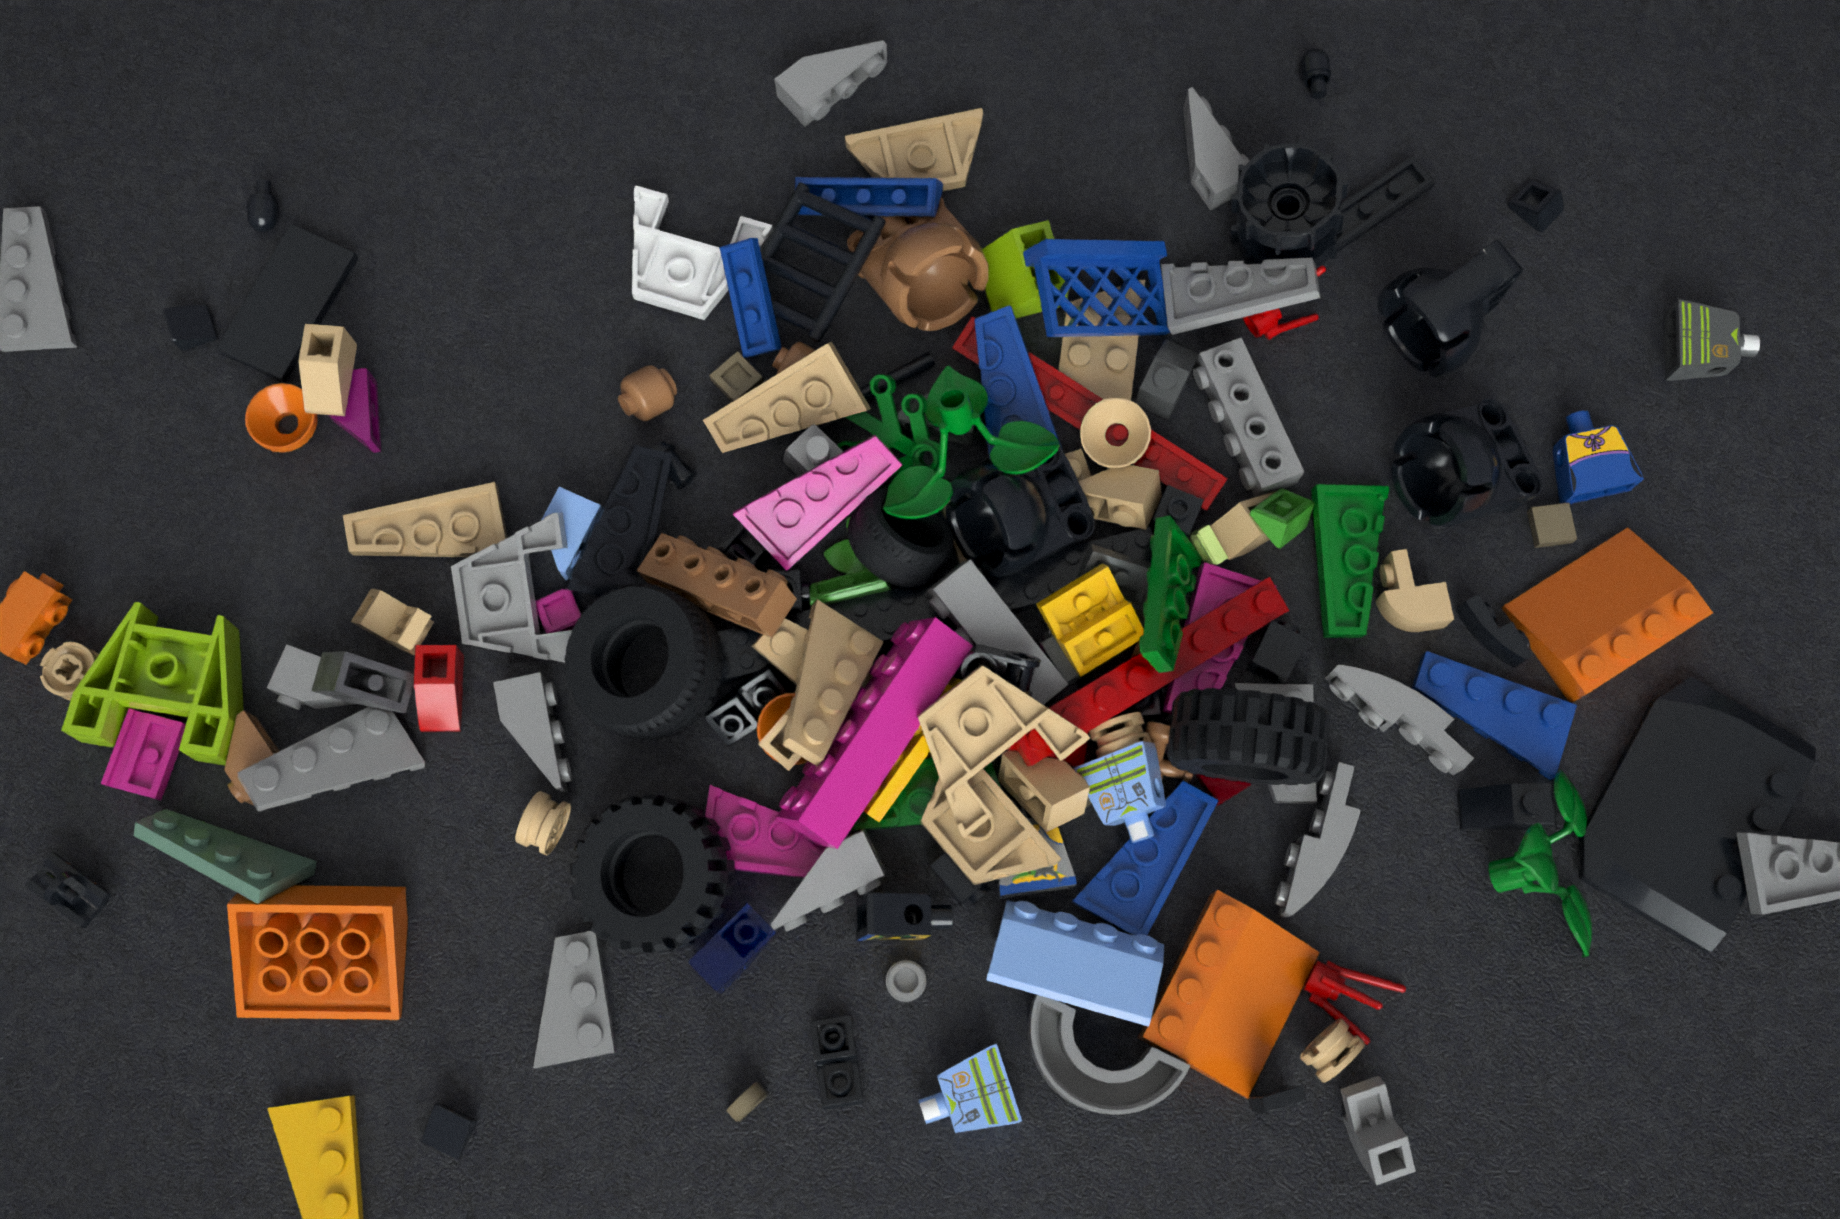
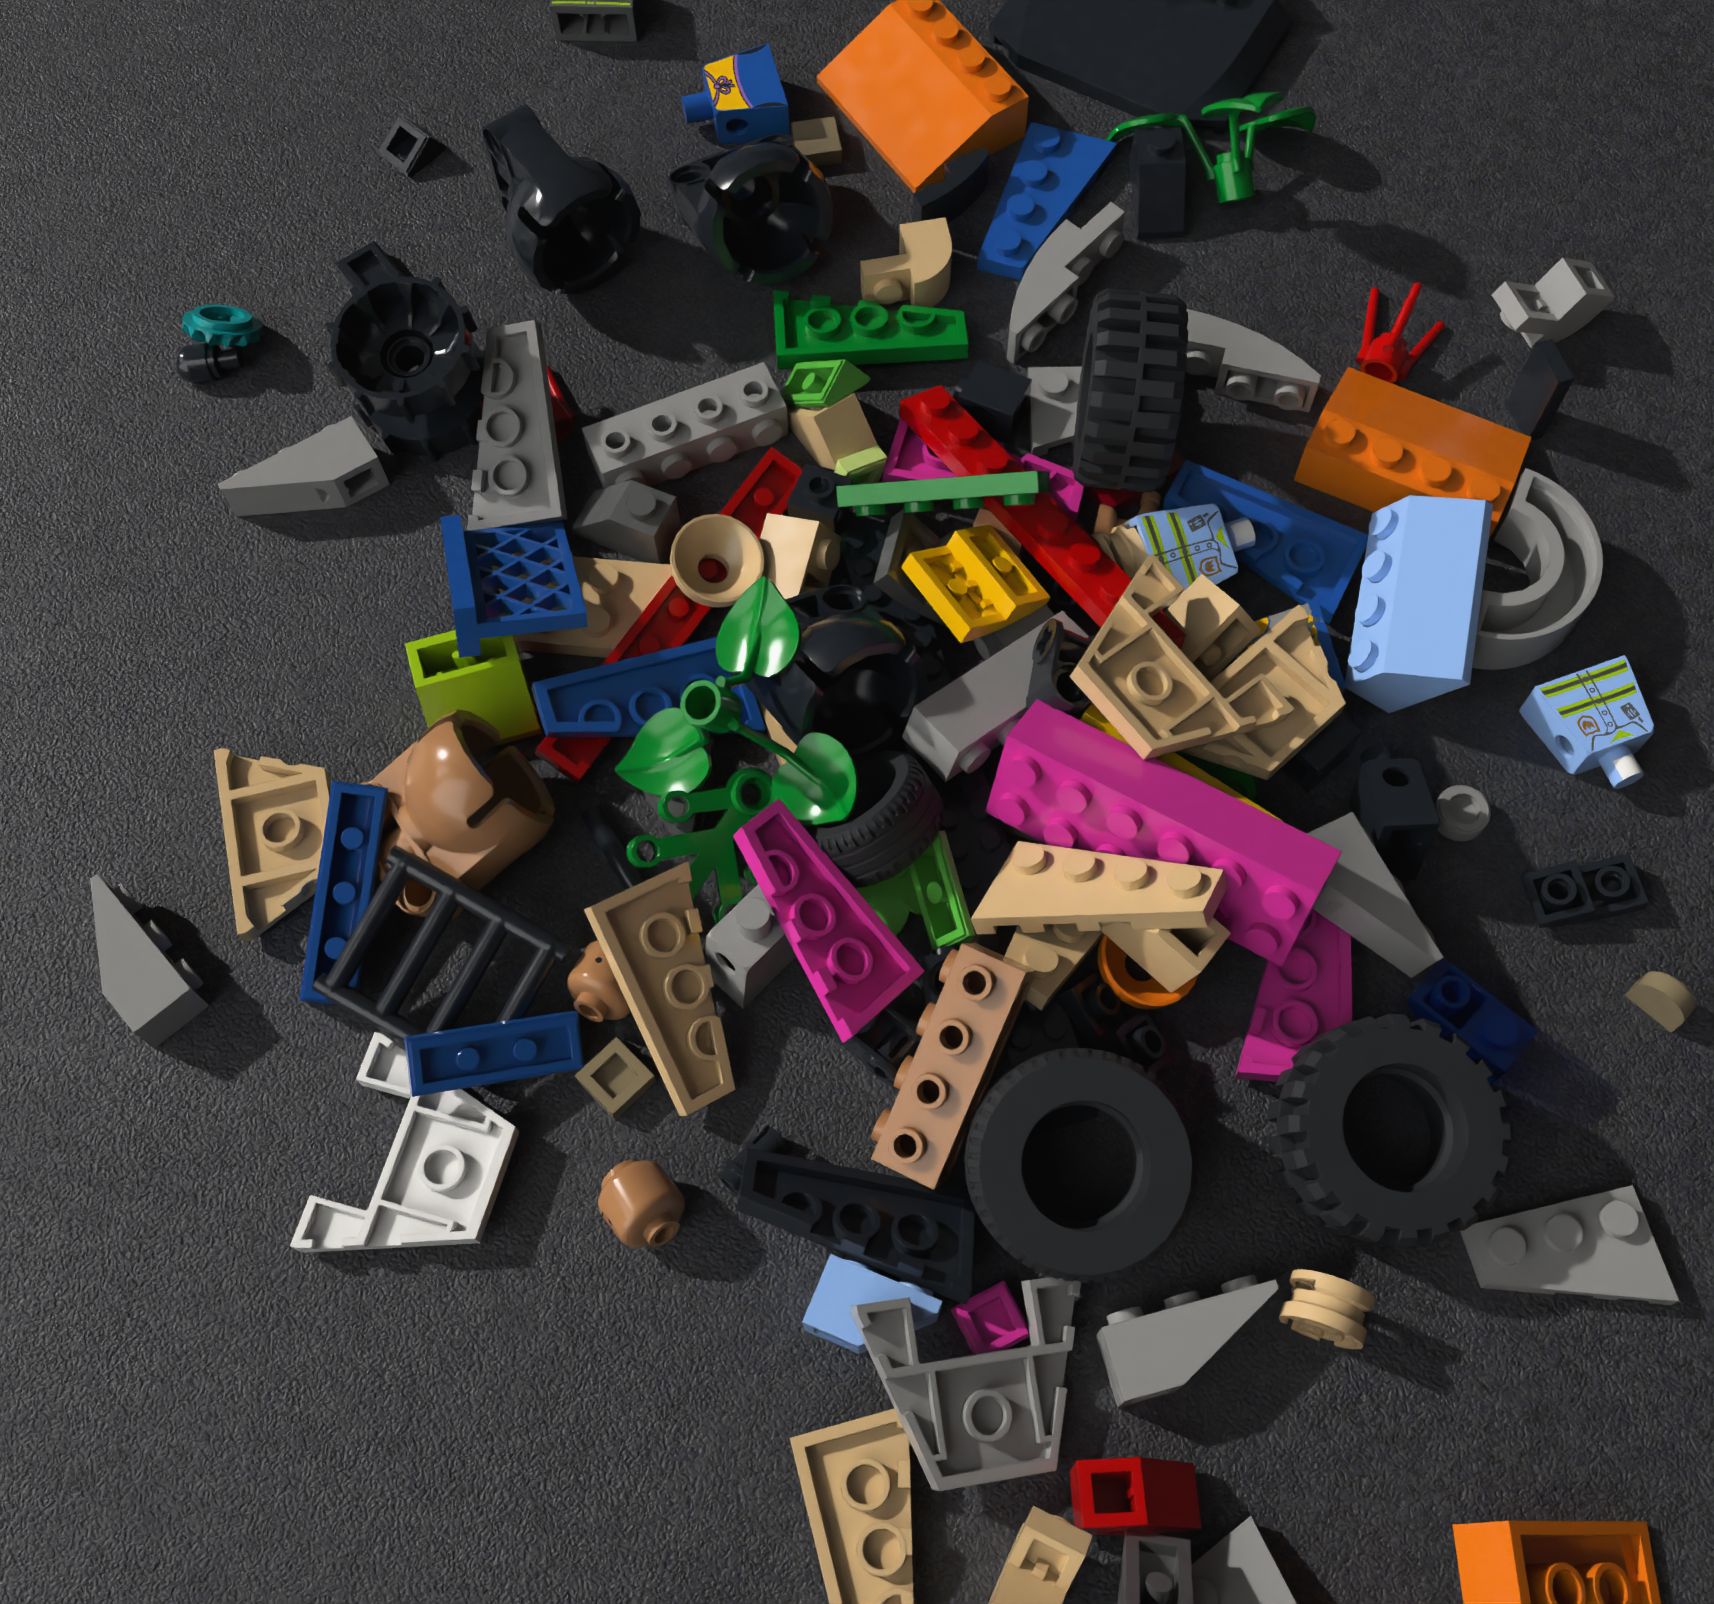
camera: 90 degrees left, 10 degrees down
tan wheel [1300,1018,1365,1083] -> none
none -> teal gear [182,304,262,348]

